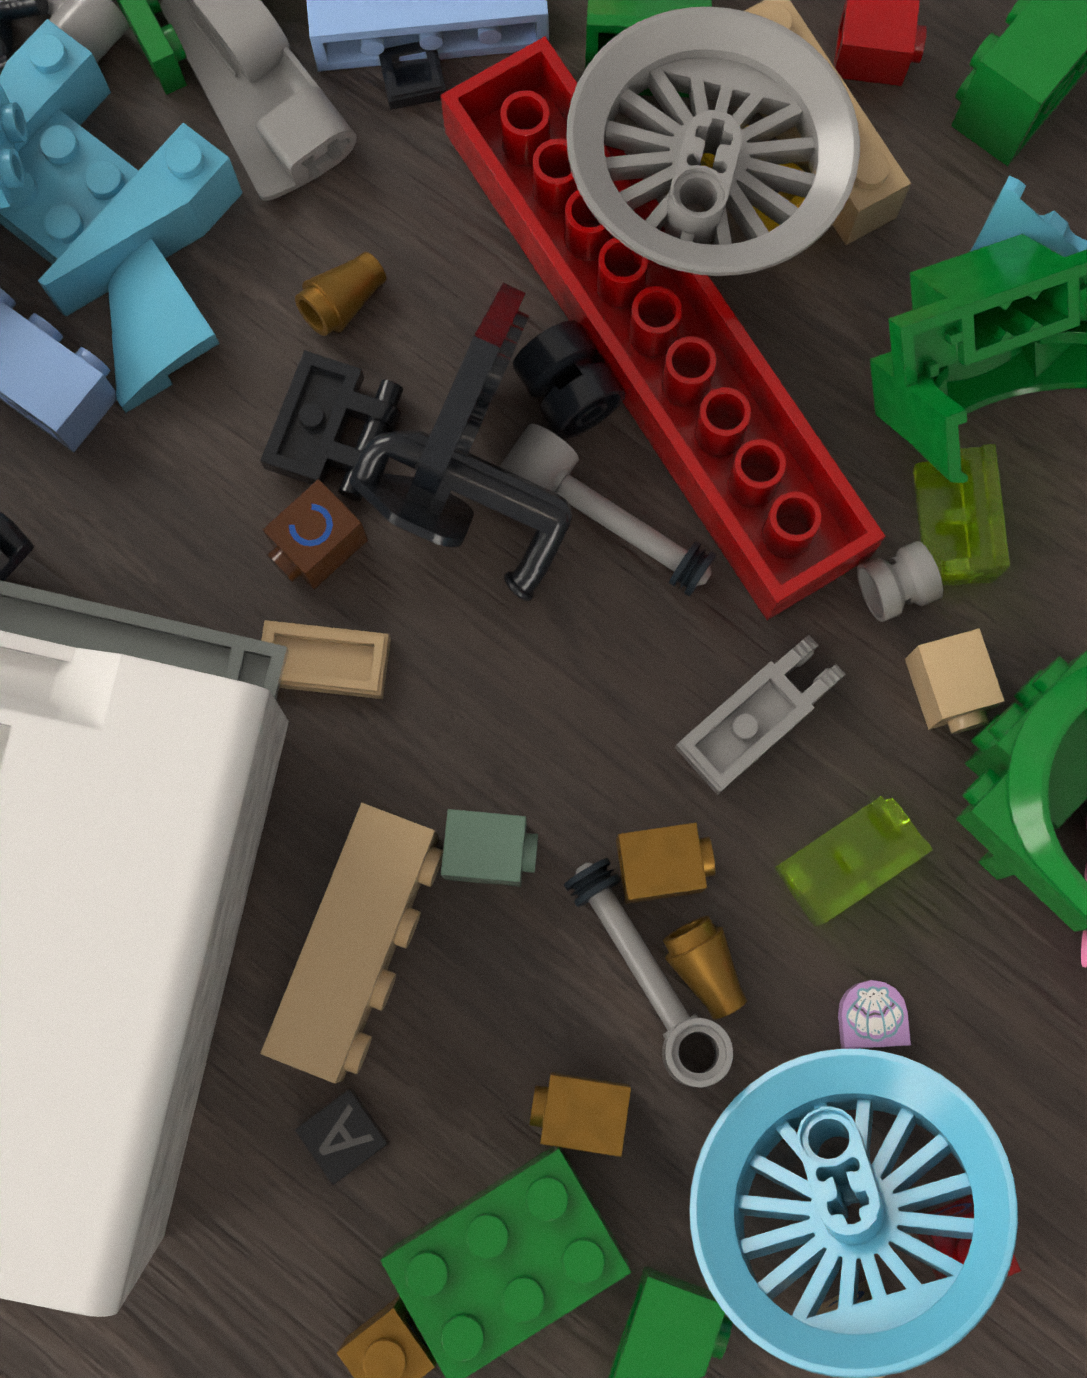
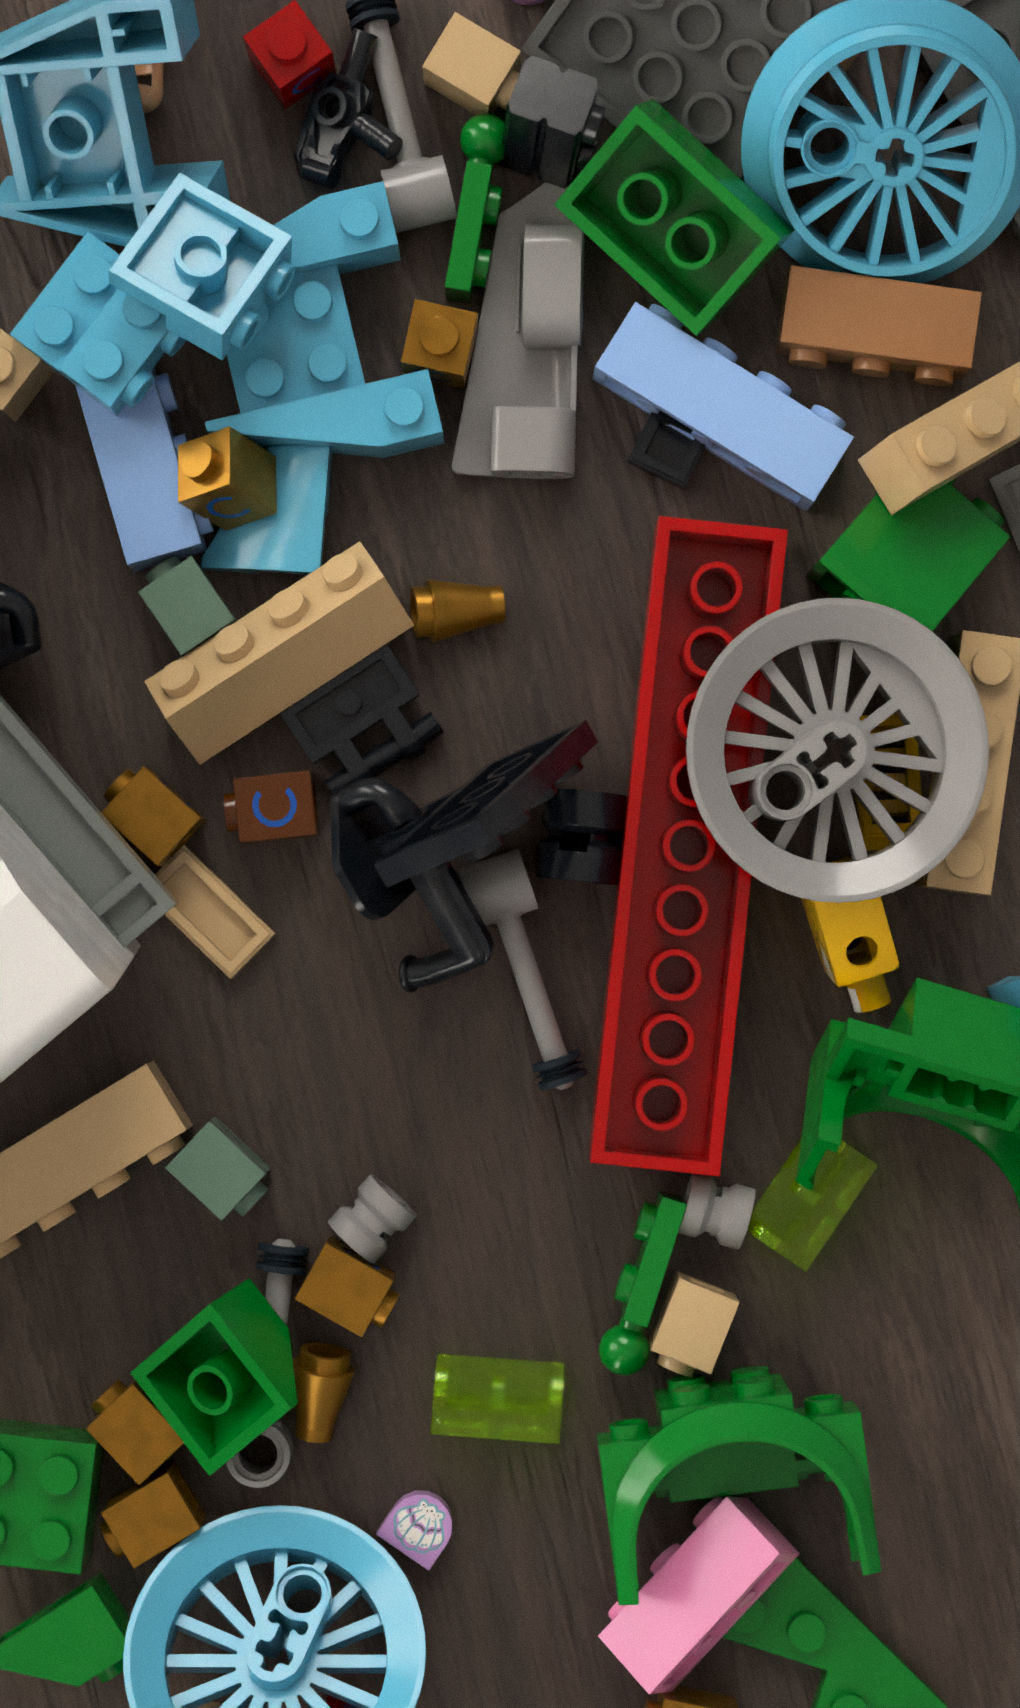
camera: 30 degrees right, 10 degrees up
light grey hinge [675,635,846,795] -> none
none -> pearl gold brick [100,1461,207,1568]
none -> pearl gold brick [101,766,207,866]
none -> green slope [130,1278,298,1476]
none -> sand green brick [138,556,237,656]
none -> tan brick [144,541,414,765]
none -> pearl gold brick [178,426,277,531]
none -> light grey wheel [328,1174,417,1264]
none -> pearl gold brick [401,299,479,389]
none -> green plate [599,1190,687,1376]
none -> yellow torso [801,855,899,1013]

